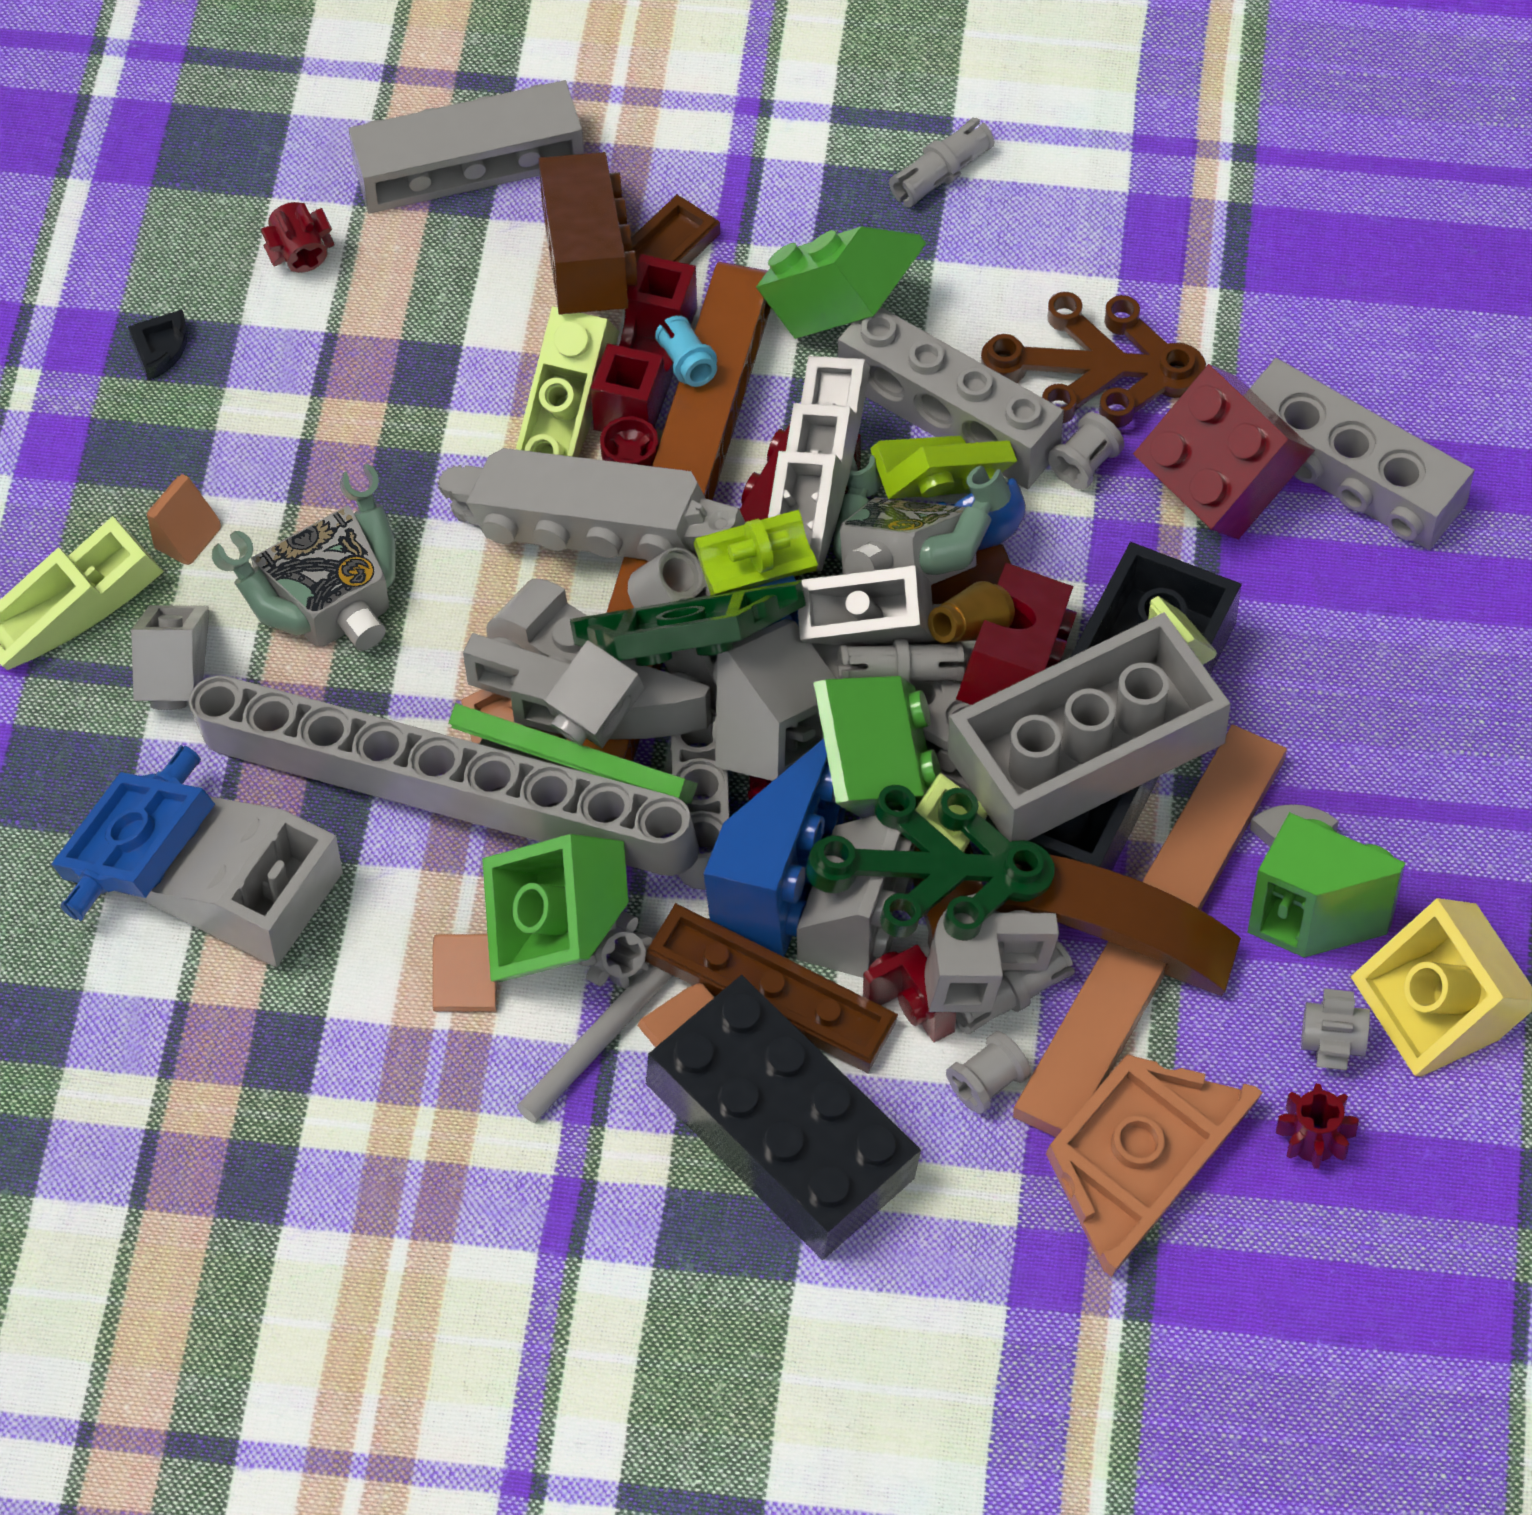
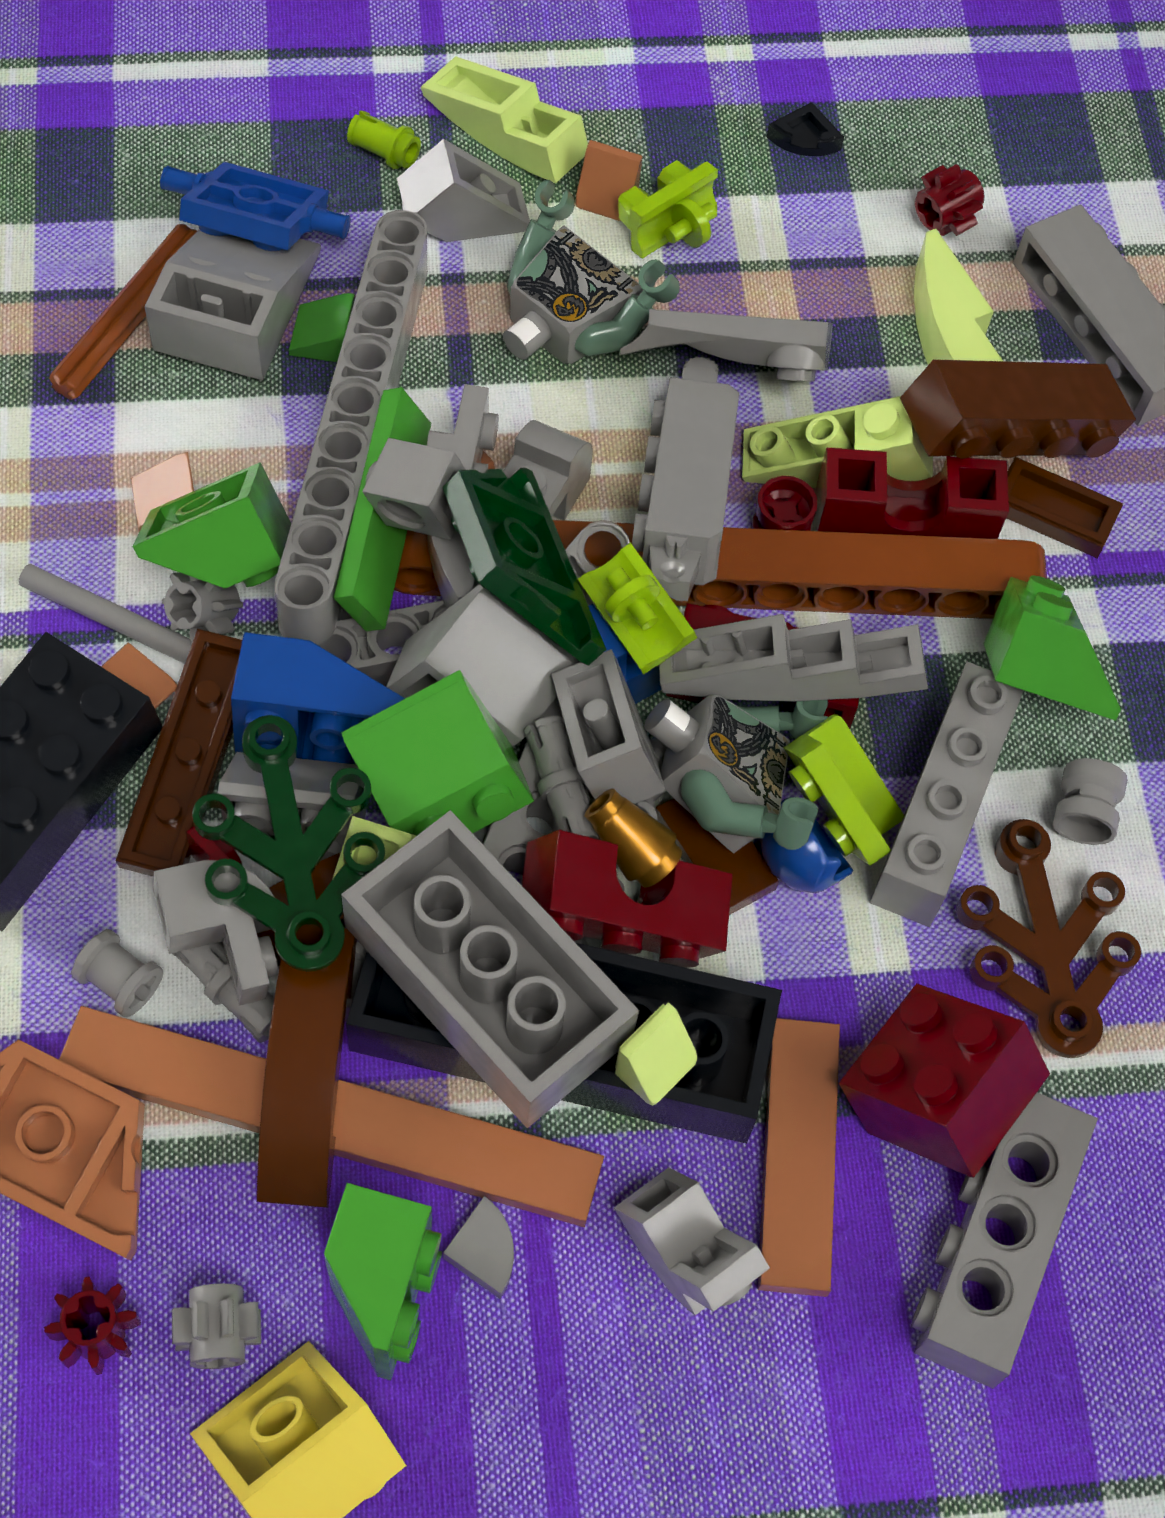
camera: 70 degrees right, 5 degrees up
medium azure pin [655,316,717,387] -> none
light grey bush [1048,412,1125,490] -> none
none -> dark orange axle [49,224,197,400]
none -> bright green slope [289,293,355,362]
none -> lime pin [347,110,421,169]
none -> light grey brick [614,1167,770,1316]
none -> lime hips [618,160,718,259]
none -> light grey slope [620,309,833,382]
none -> nougat tile [757,1018,840,1297]
none -> yellowish green slope [914,229,1003,365]
none -> light grey wheel [1052,758,1128,845]

